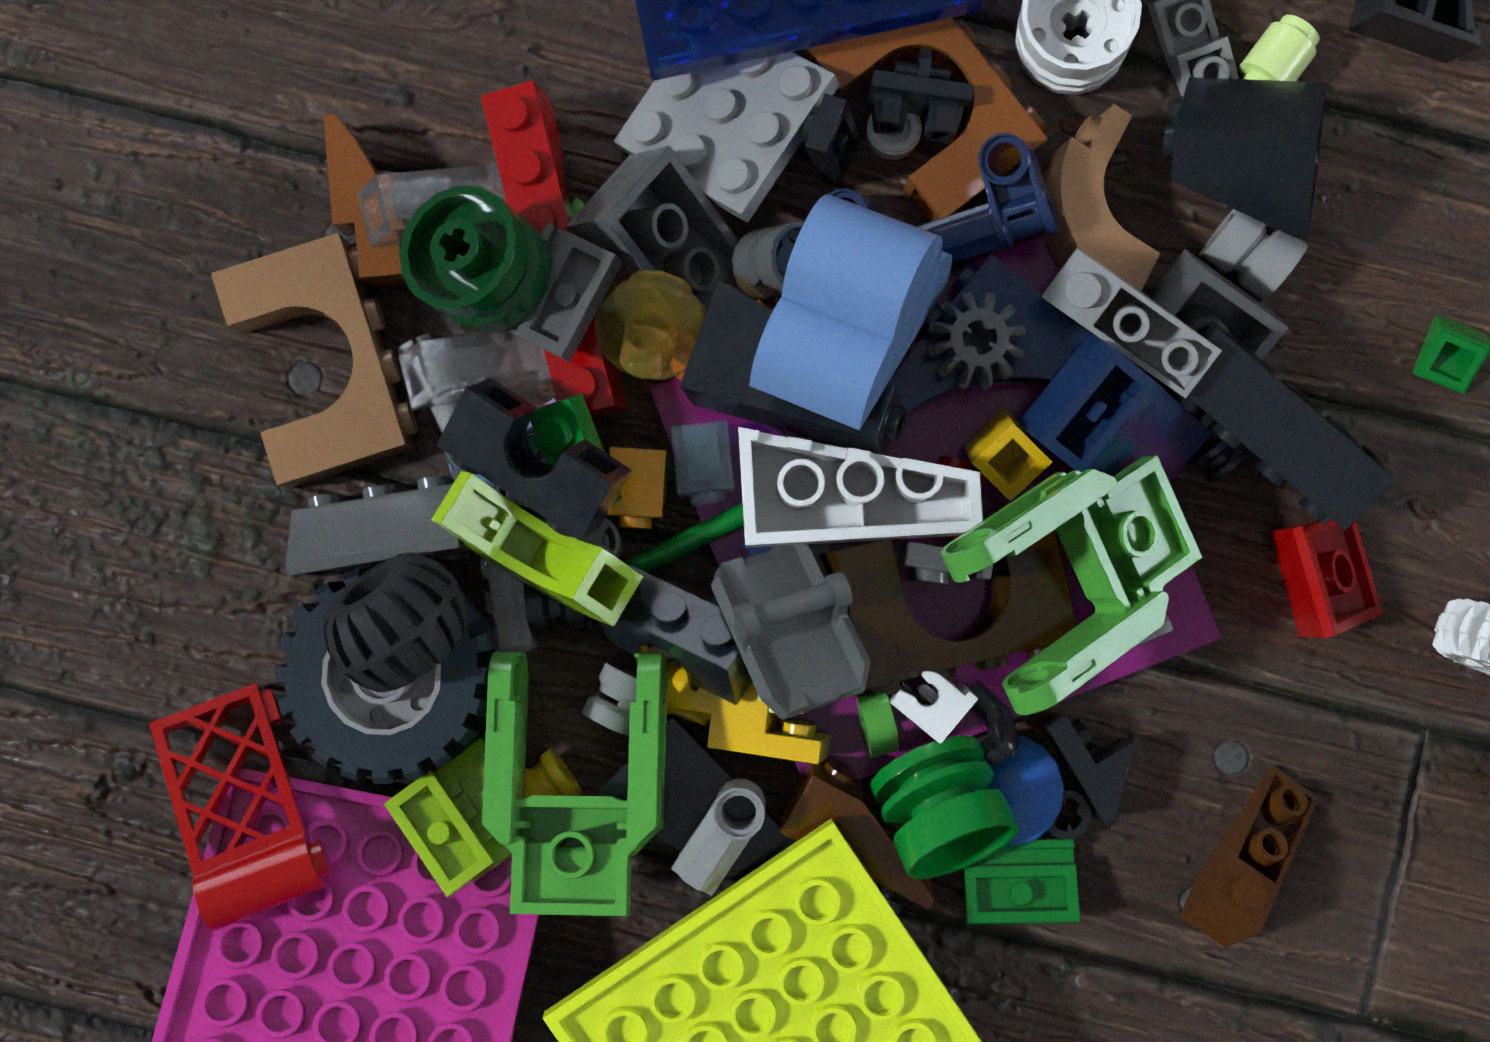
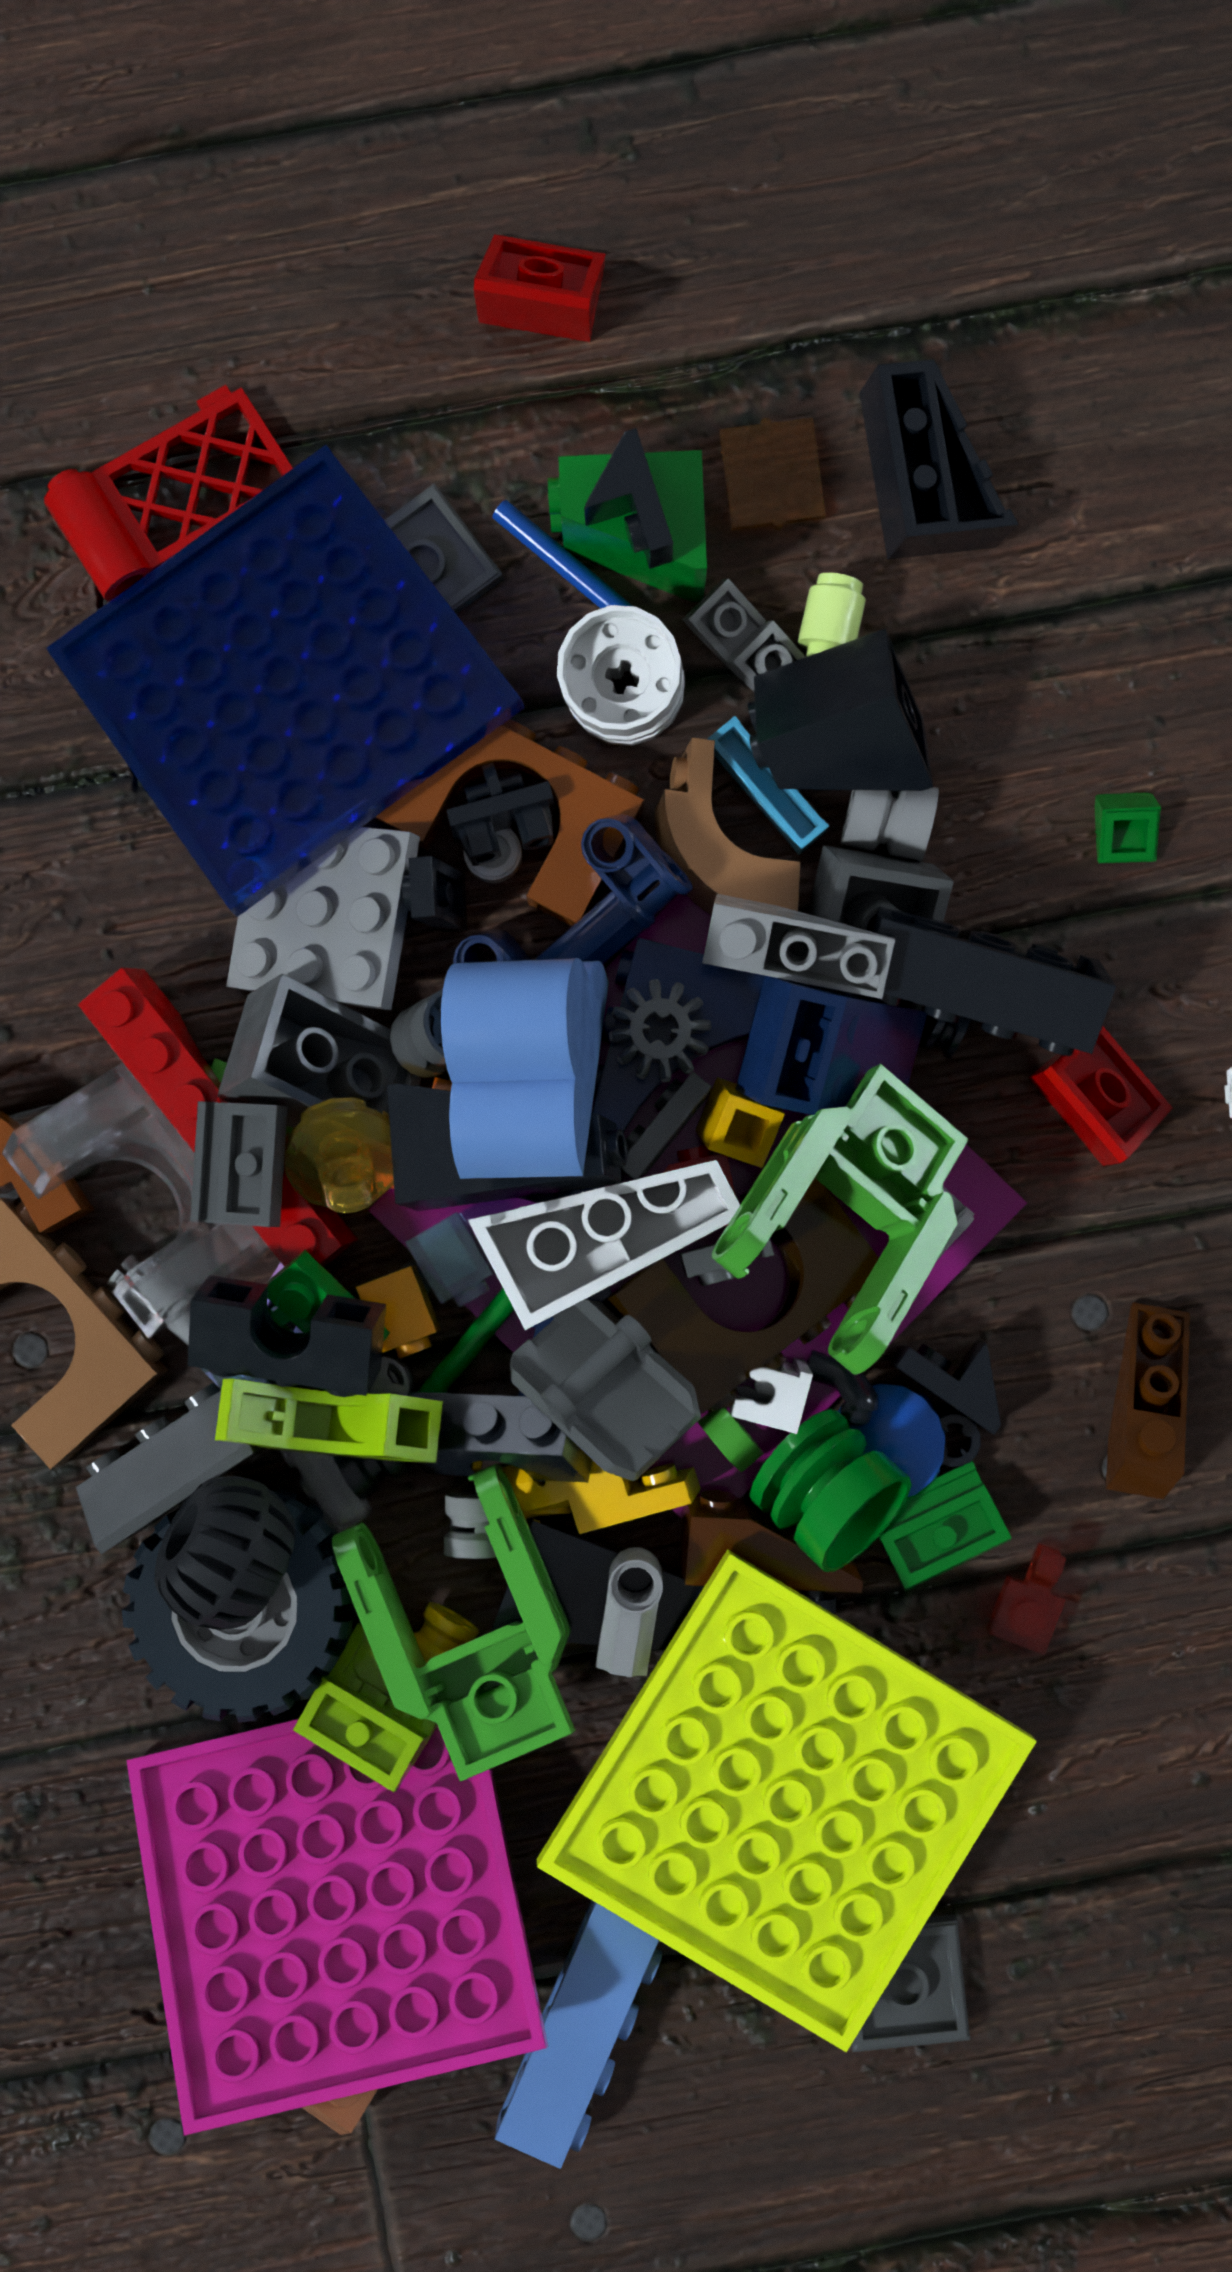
camera: 20 degrees left, 0 degrees up
red piece [149,683,332,932] -> none
dark green wheel [399,185,552,333] -> none
none -> dark grey plate [620,1072,712,1180]
none -> medium azure piece [708,716,829,855]
none -> clear red plate [986,1543,1066,1655]

